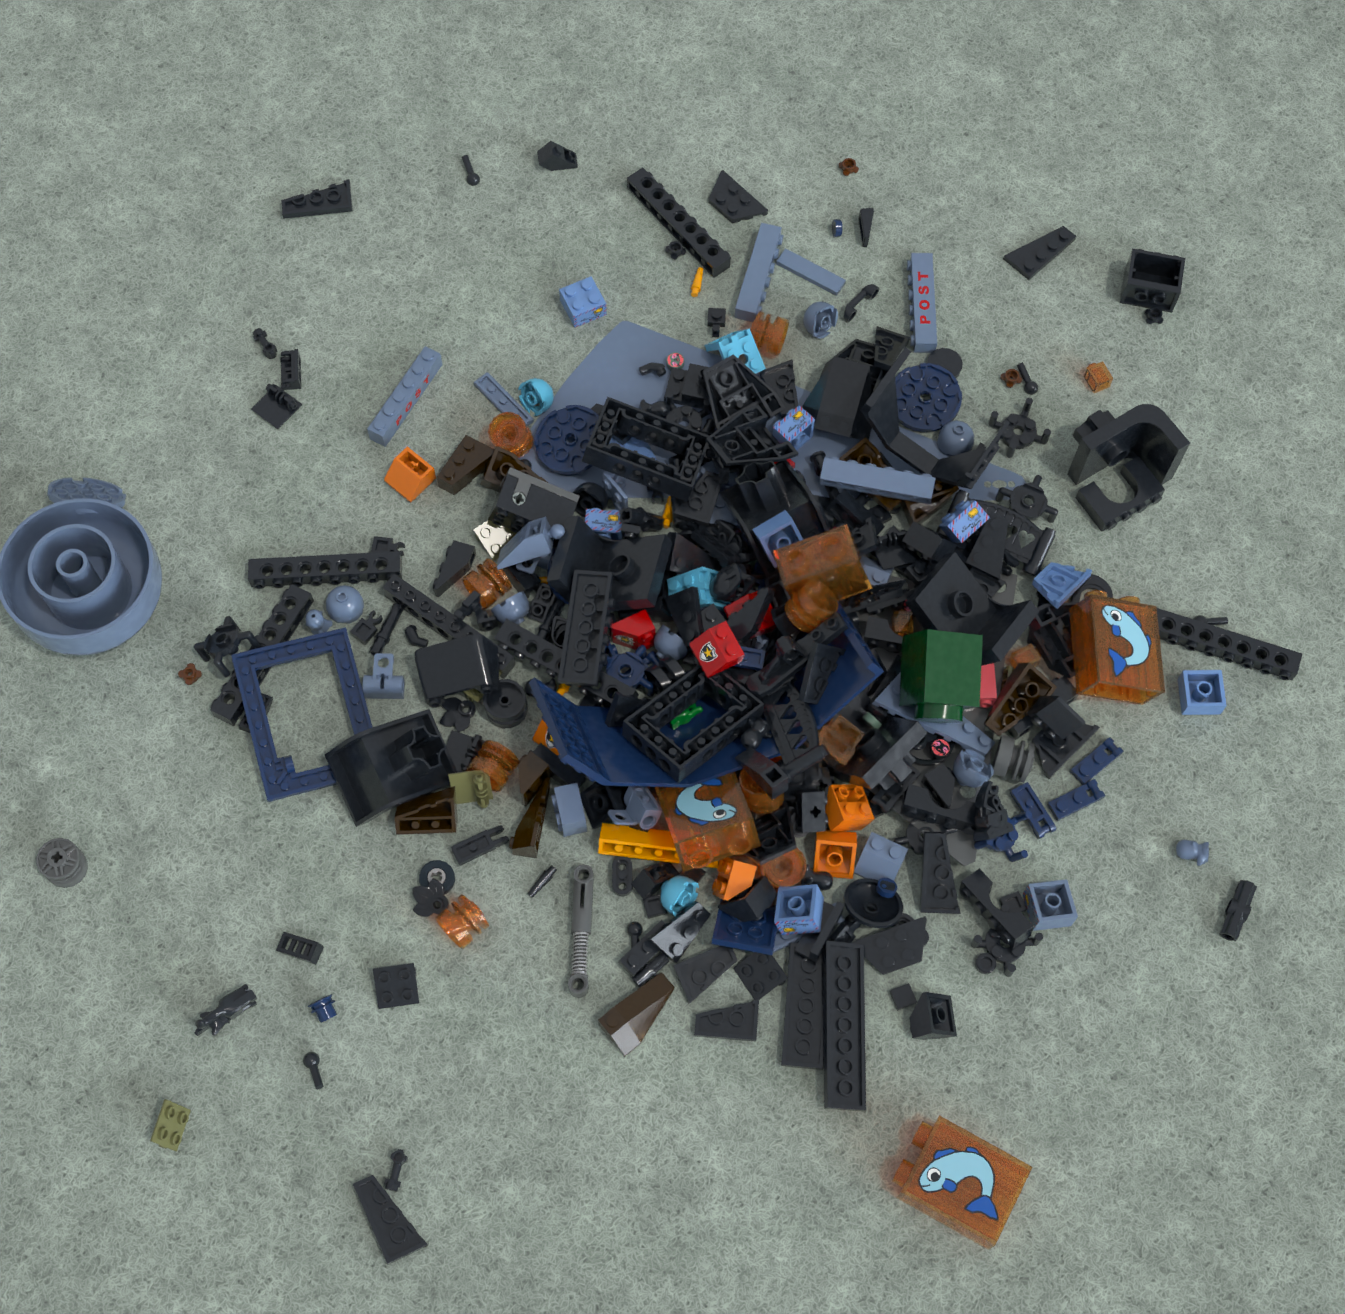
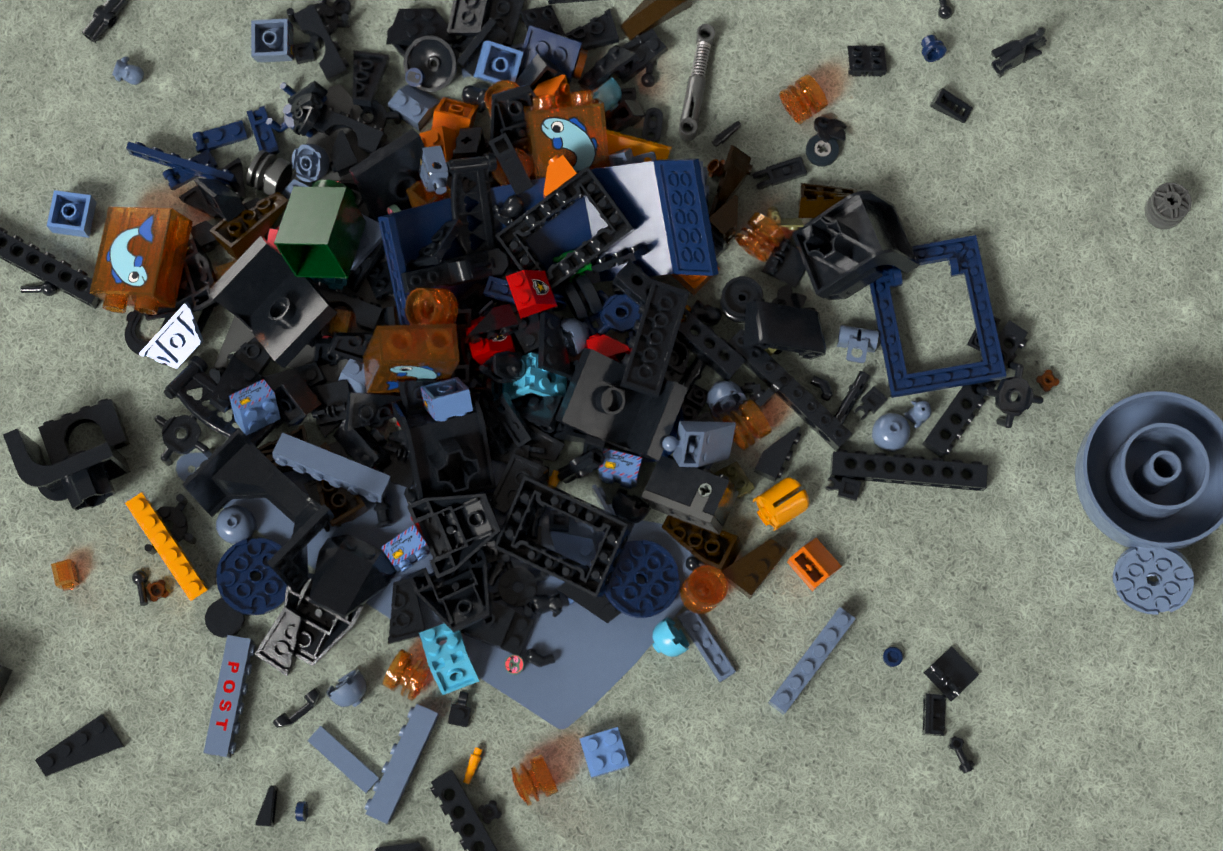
camera: 170 degrees left, 10 degrees up
none -> light orange brick [125,492,209,601]
none -> dark blue plate [126,141,237,188]
none -> sand blue torso [419,146,448,194]
none -> clear orange wheel [511,754,559,806]
none -> orange slope [543,155,577,198]
none -> reddish brown piece [573,49,588,80]
none -> reddish brown plate [707,159,725,178]
none -> light orange cylinder [753,477,809,531]
none -> dark blue tile [882,647,903,667]

